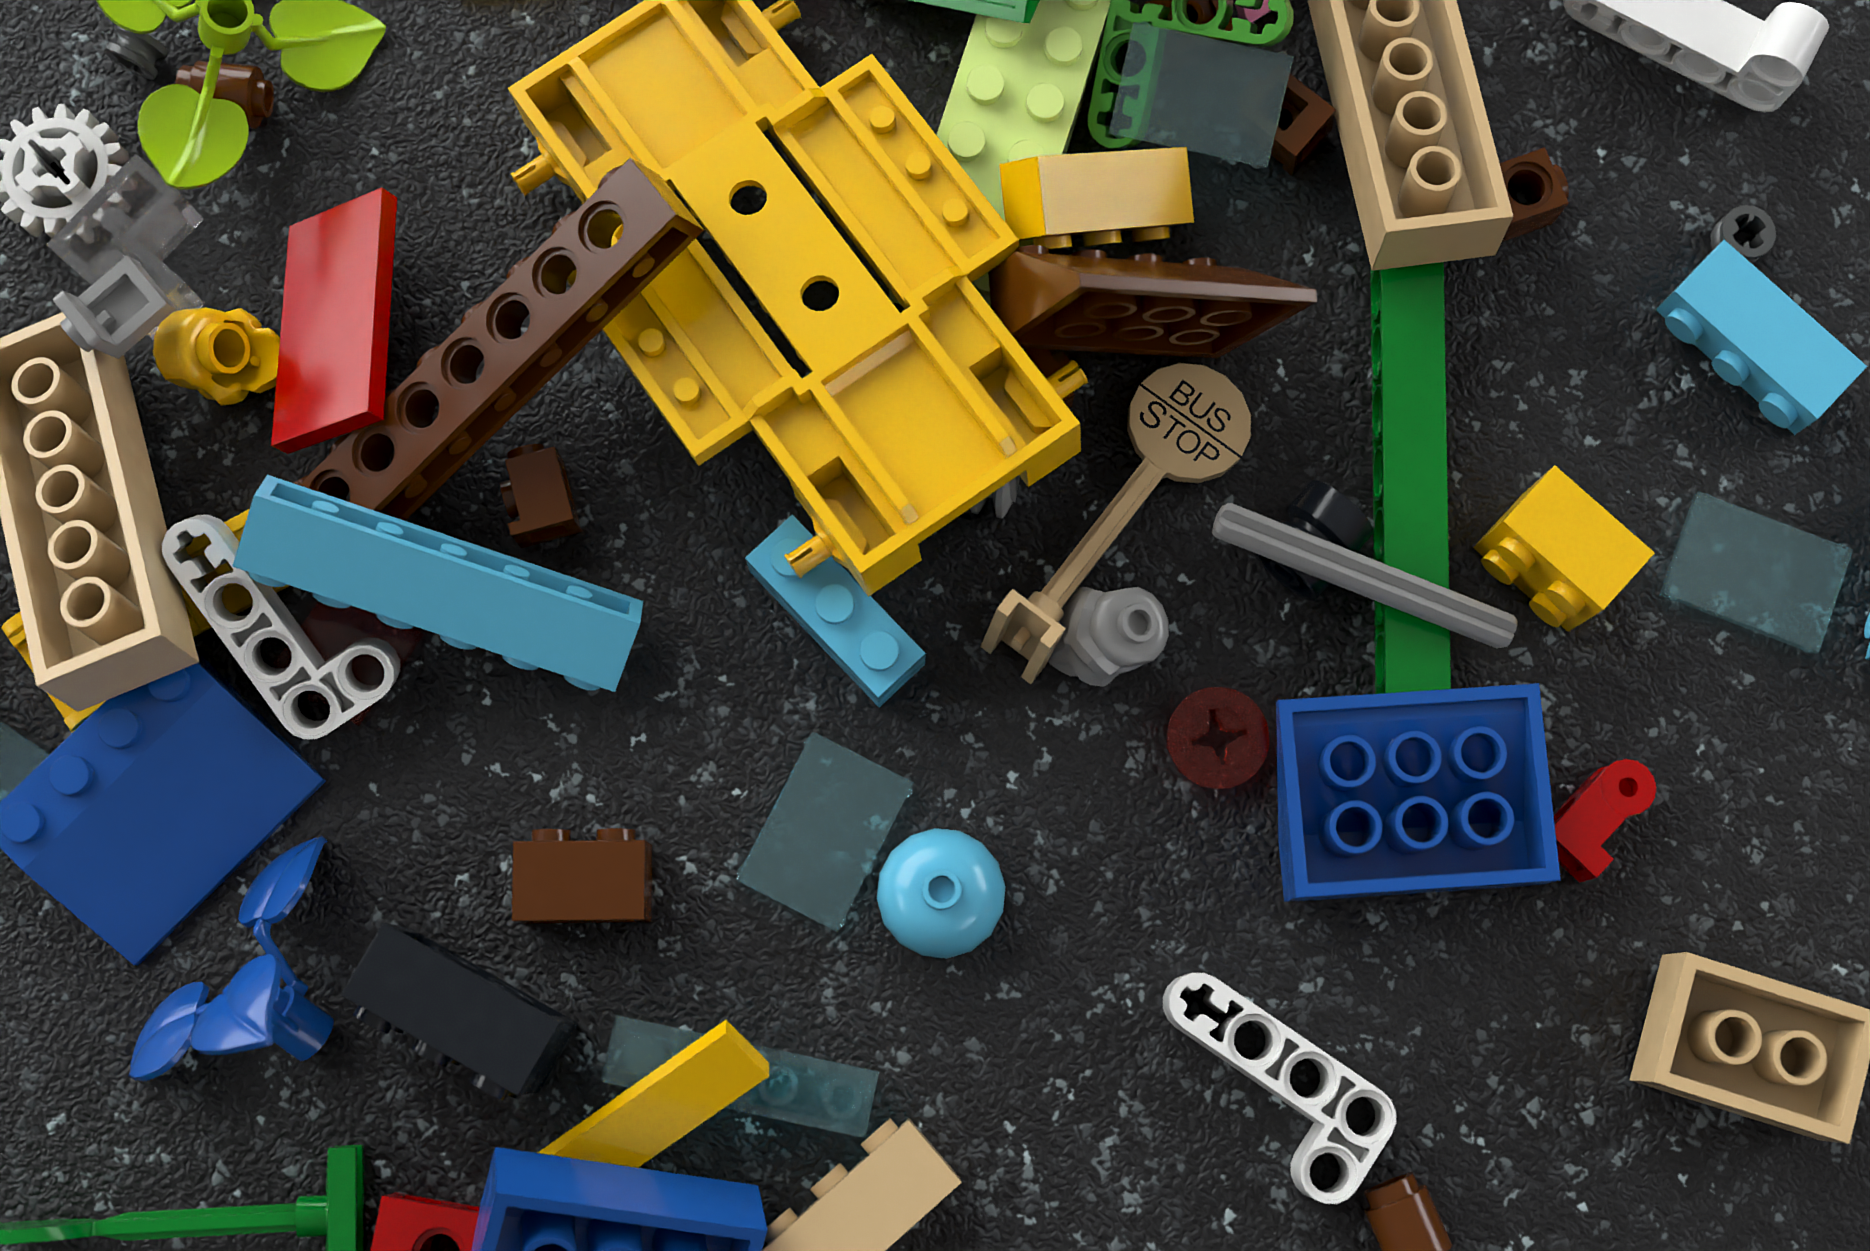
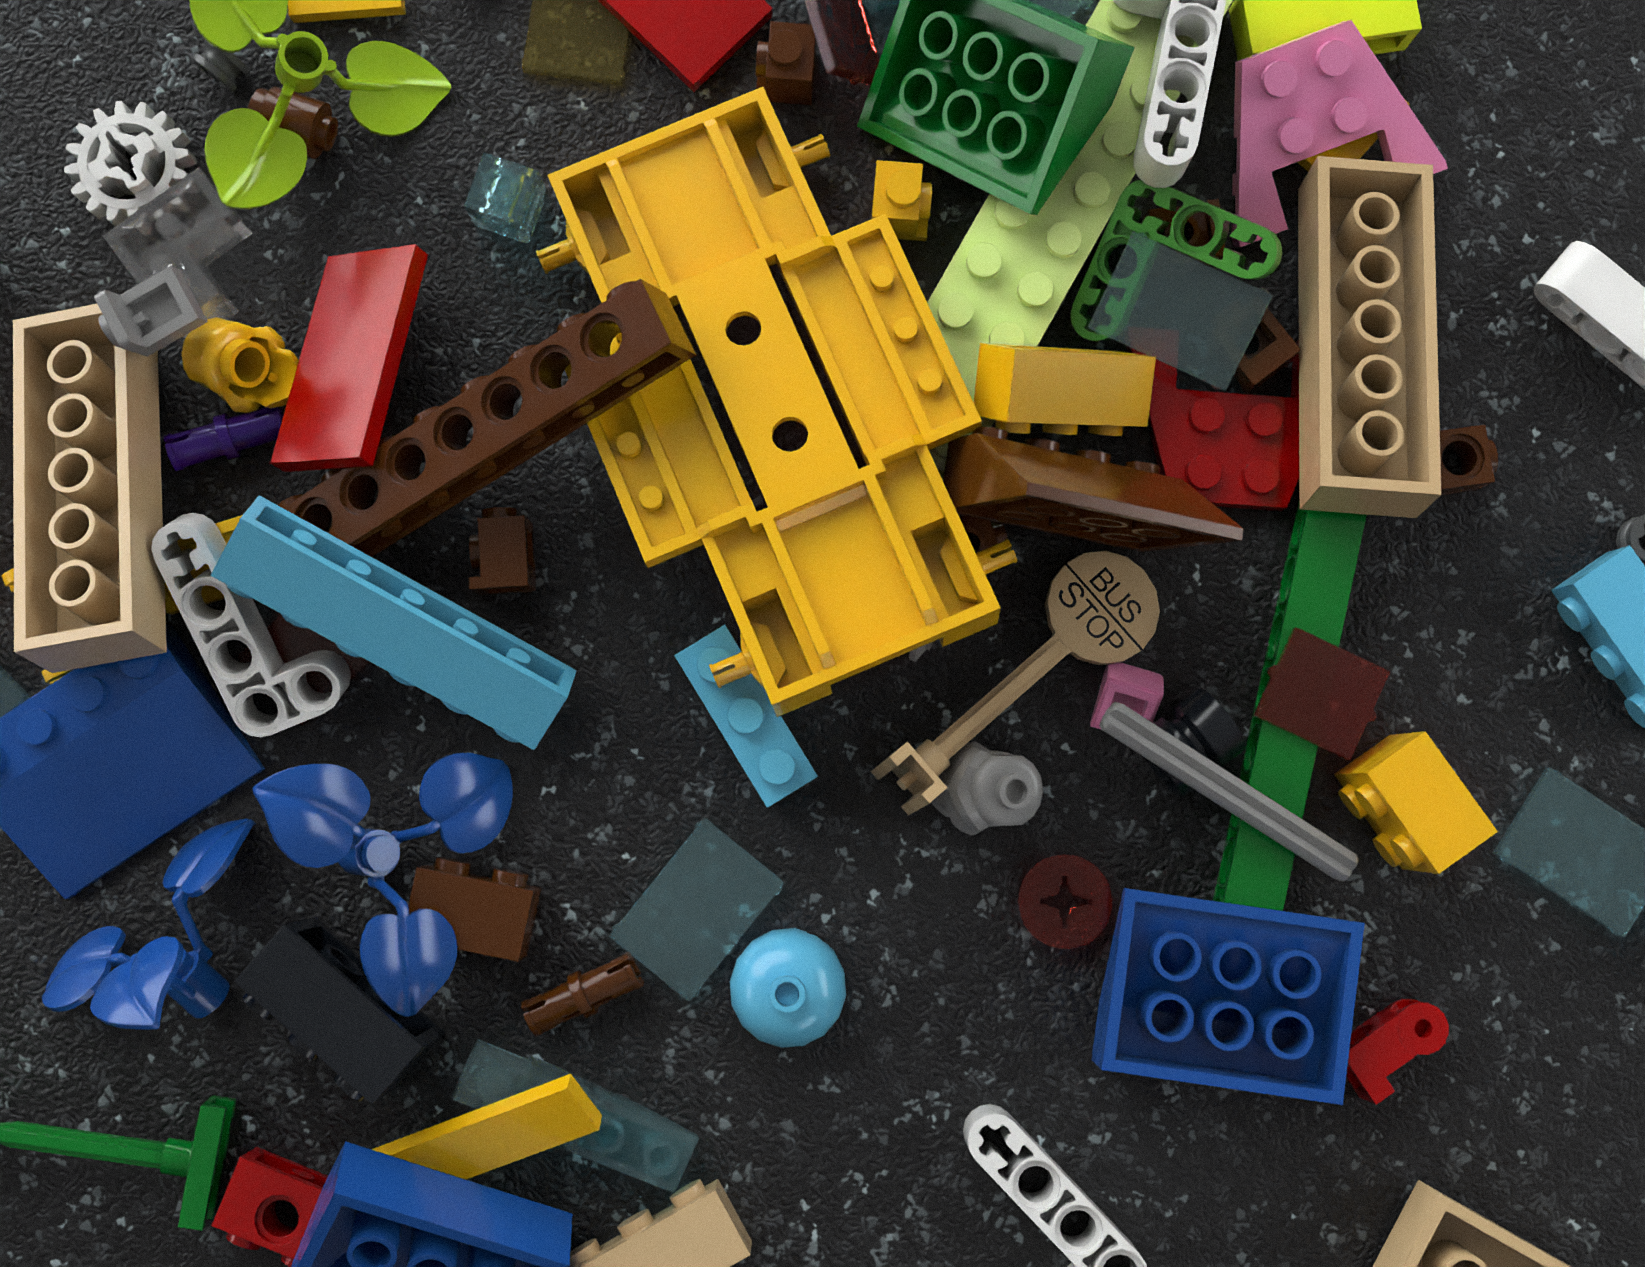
camera: 10 degrees right, 5 degrees up
none -> dark purple pin [164,407,284,471]
none -> blue plant [253,753,513,1017]
none -> clear light blue brick [464,152,548,244]
none -> reddish brown pin [521,952,644,1036]
none -> yellow brick [871,160,932,241]
none -> bright pink slope [1090,663,1164,729]
none -> red wing [1124,326,1299,511]
none -> clear red piece [1253,627,1390,760]

